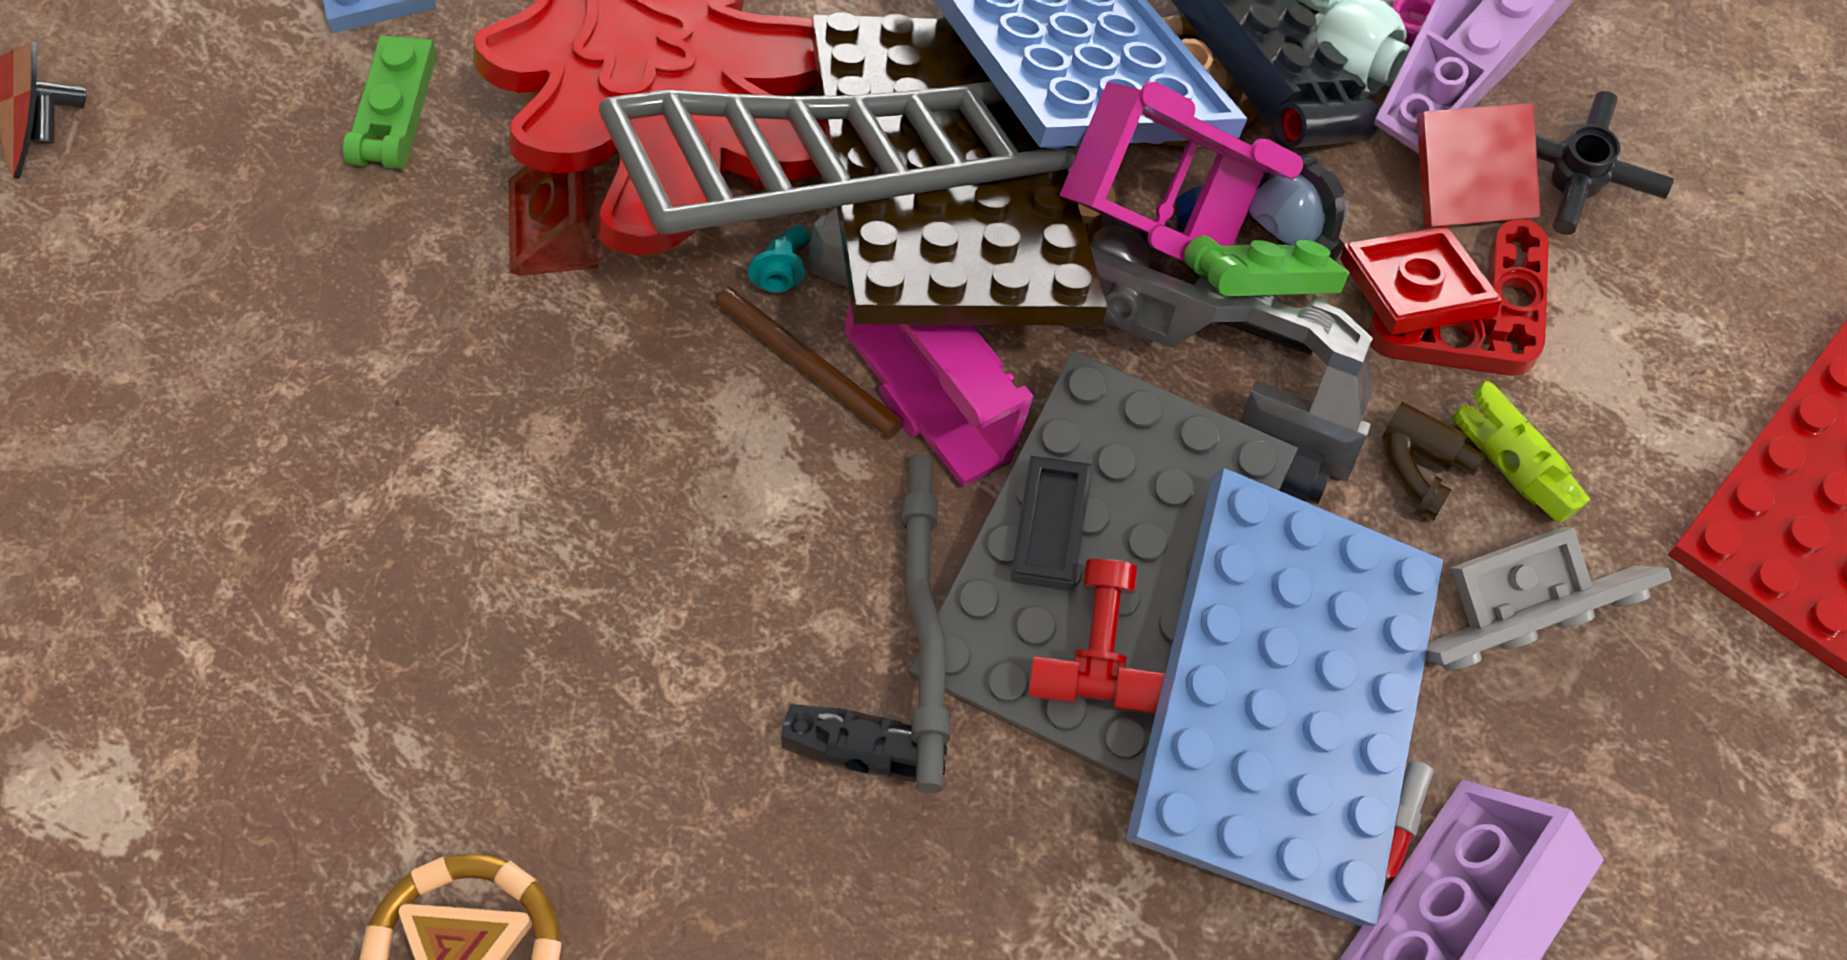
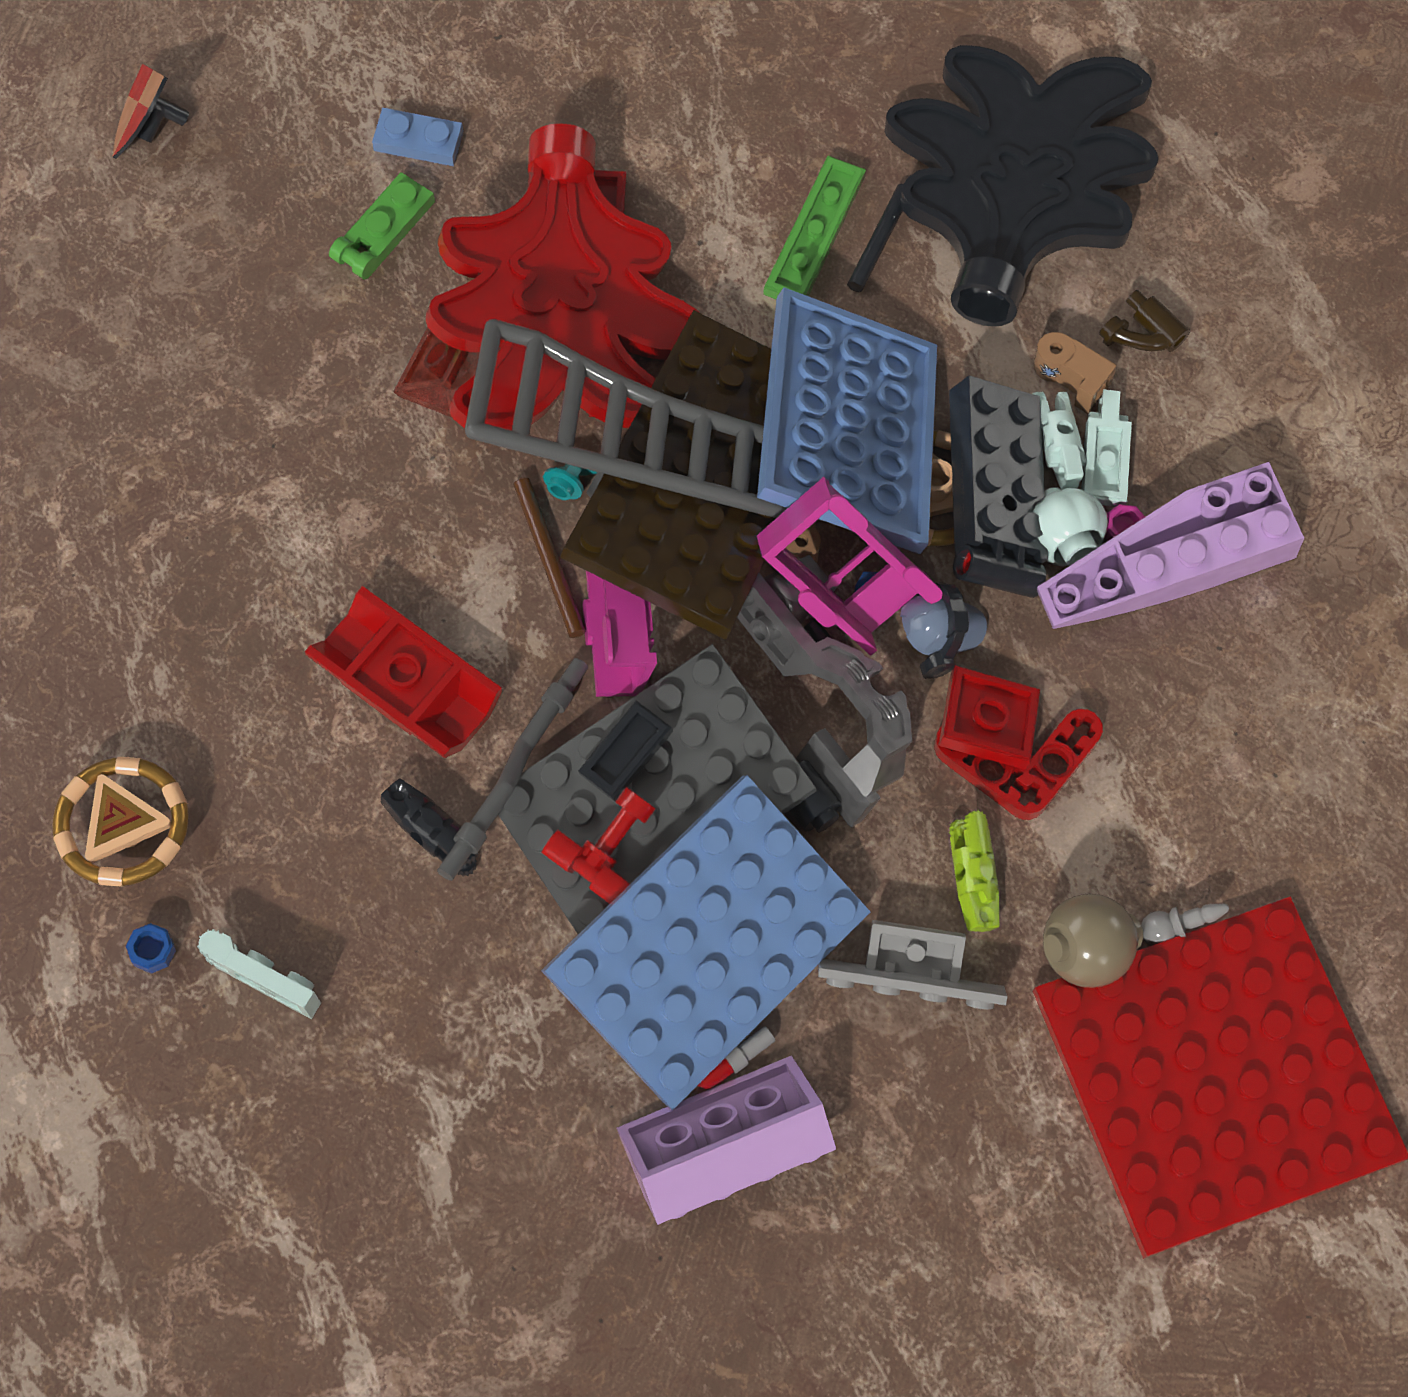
camera: 25 degrees right, 5 degrees up
bright green plate [1184,235,1349,296] -> none
dark brown plant [1382,401,1485,522] -> none
tile [1416,103,1540,228] -> none
black bar [1535,91,1674,235] -> none
none -> red piece [304,586,502,758]
none -> dark tan brick [1043,893,1143,988]
none -> light grey bar [1141,904,1229,946]

